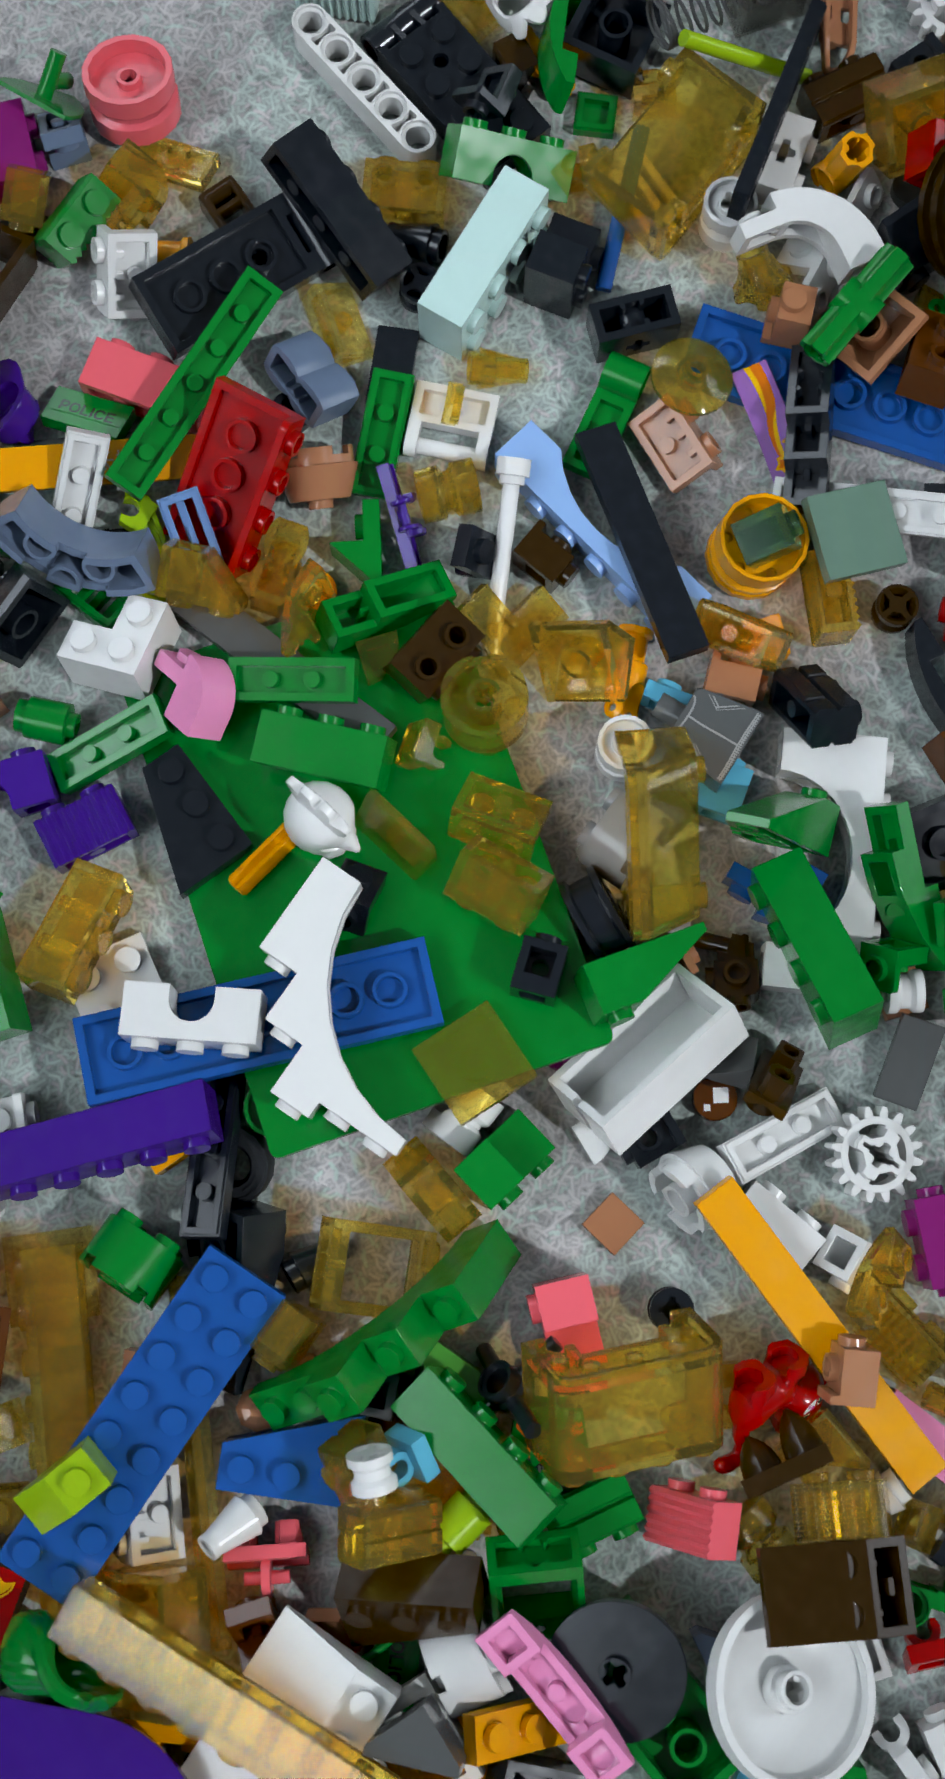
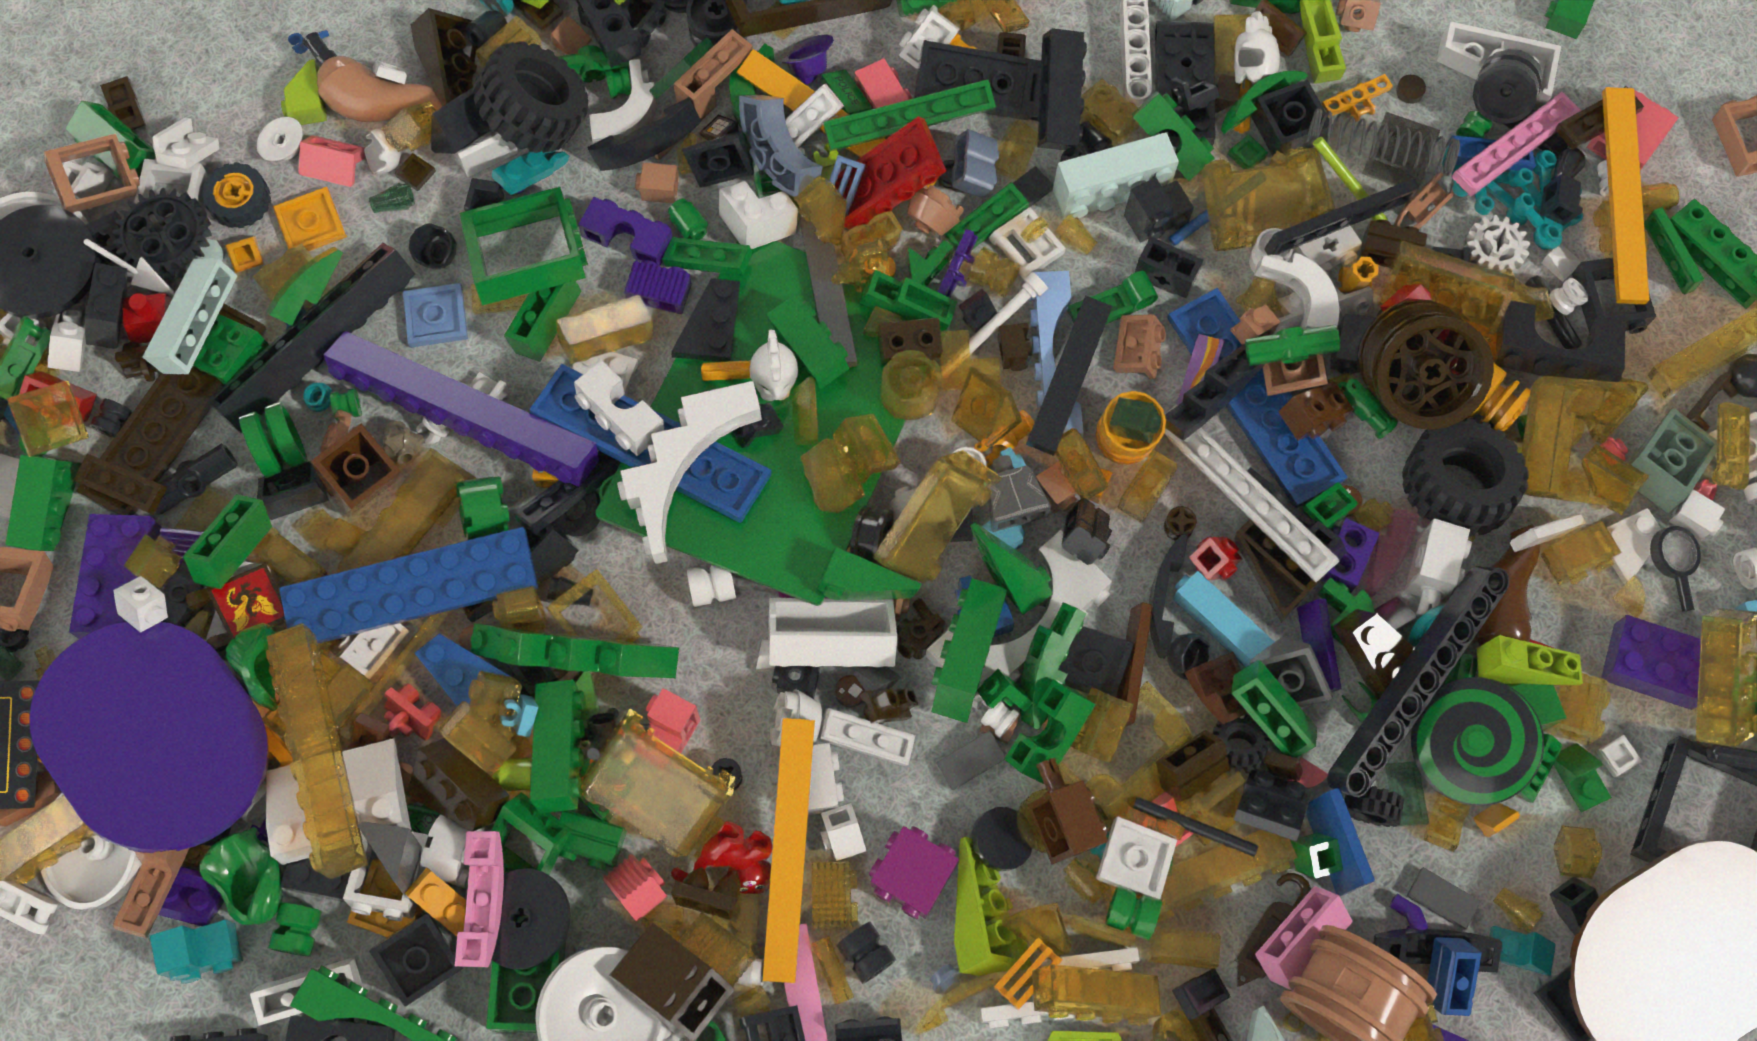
camera: 40 degrees right, 10 degrees down
lime slope [13,1436,118,1535] -> none
bright pink brick [154,648,236,741] -> none
white cone [197,1494,268,1561] -> none
green plate [228,657,359,704] -> none
white wheel [345,1443,399,1499] -> none
clear yellow brick [382,1136,482,1243] -> none
clear yellow tile [395,718,452,770] -> none
clear yellow tile [411,1001,537,1127] -> none
green brick [453,1109,556,1210] -> none
black brick [510,933,569,1007] -> none
nougat tile [581,1192,644,1256] -> none
clear yellow dish [650,338,733,416] -> none
sand green tile [801,480,908,584] -> none
nougat brick [817,1333,881,1408] -> none
white gear [824,1106,923,1203] -> none
clear yellow slope [845,1227,913,1330] -> none

